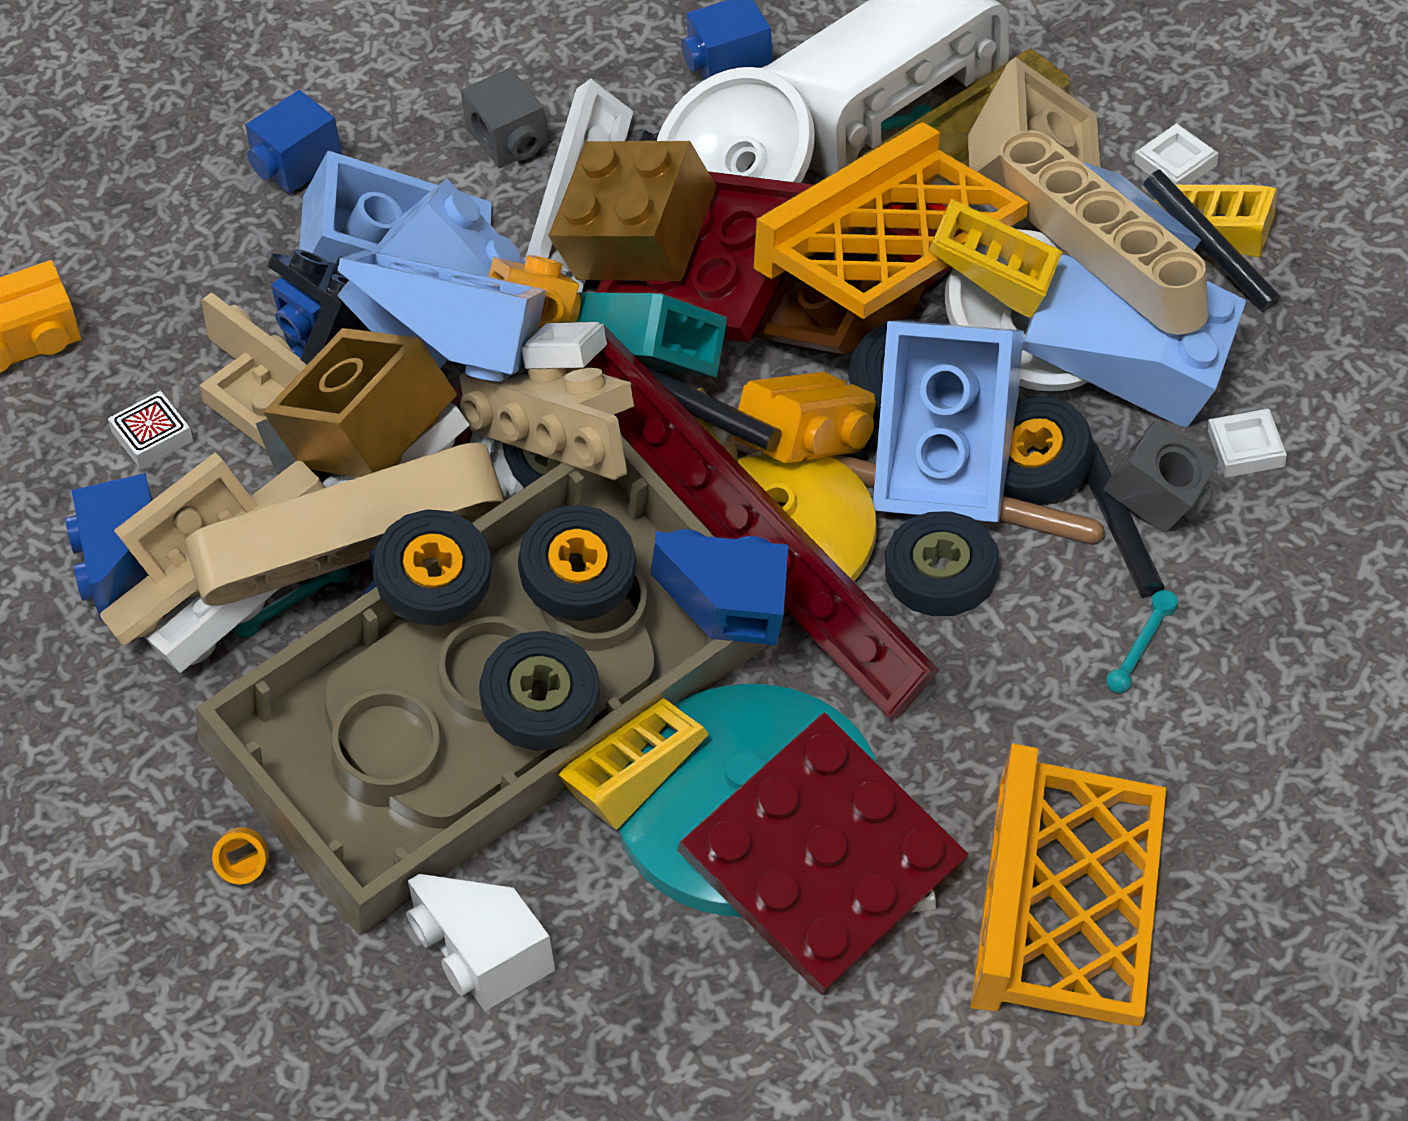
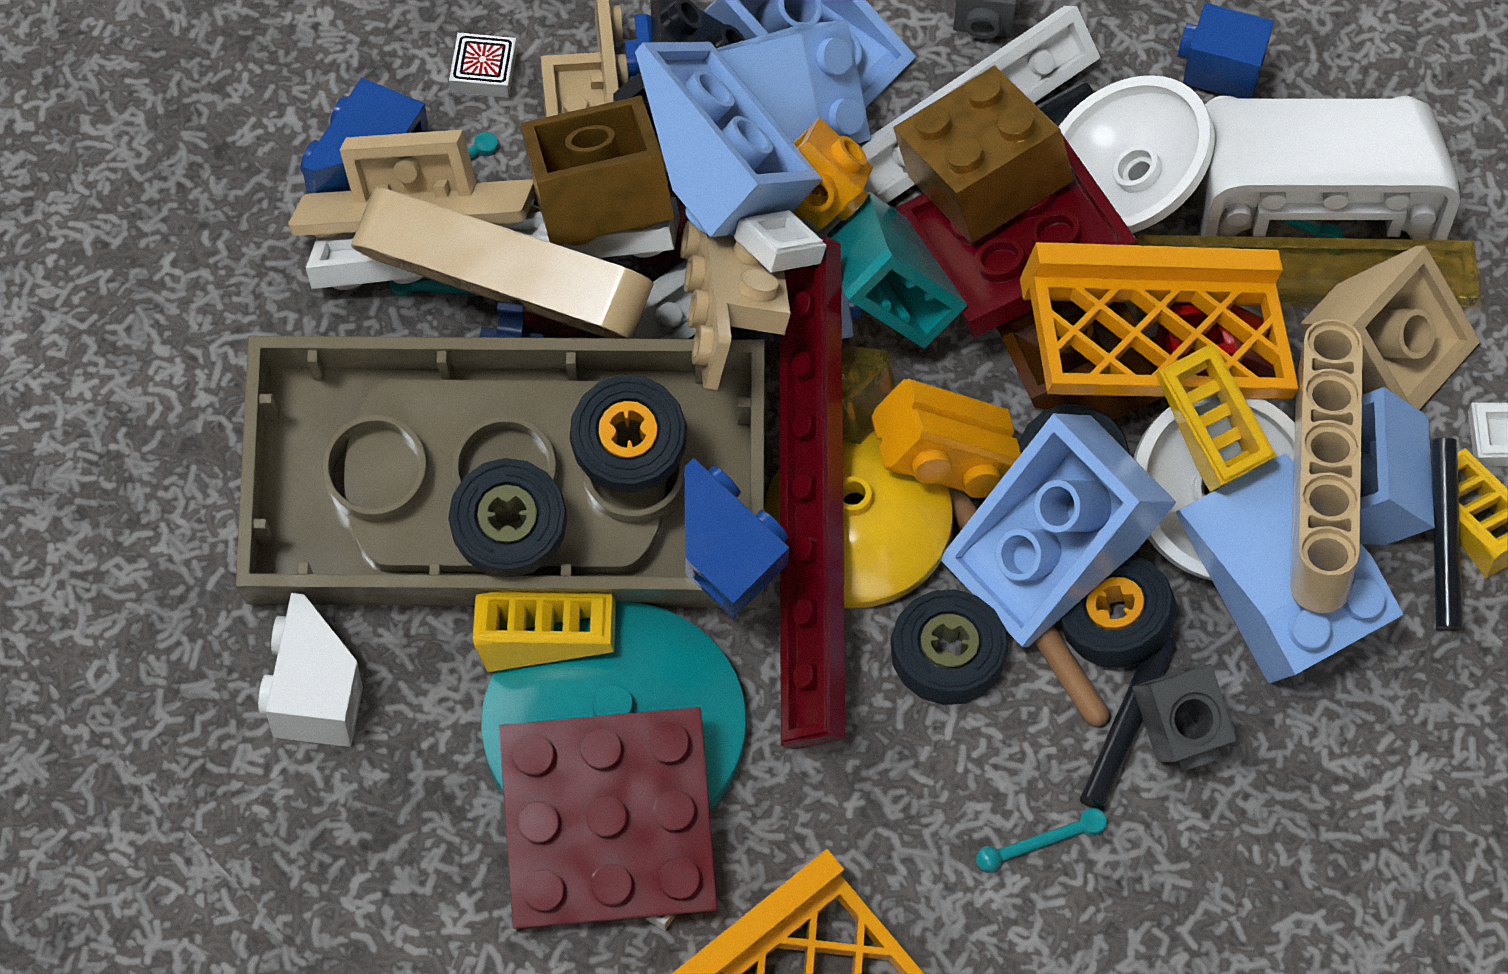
camera: 35 degrees right, 10 degrees up
light orange hinge [212,827,269,885] -> none
black bush [373,509,492,626] -> none
black bar [644,365,781,452] -> none
white tile [1208,409,1287,478] -> none

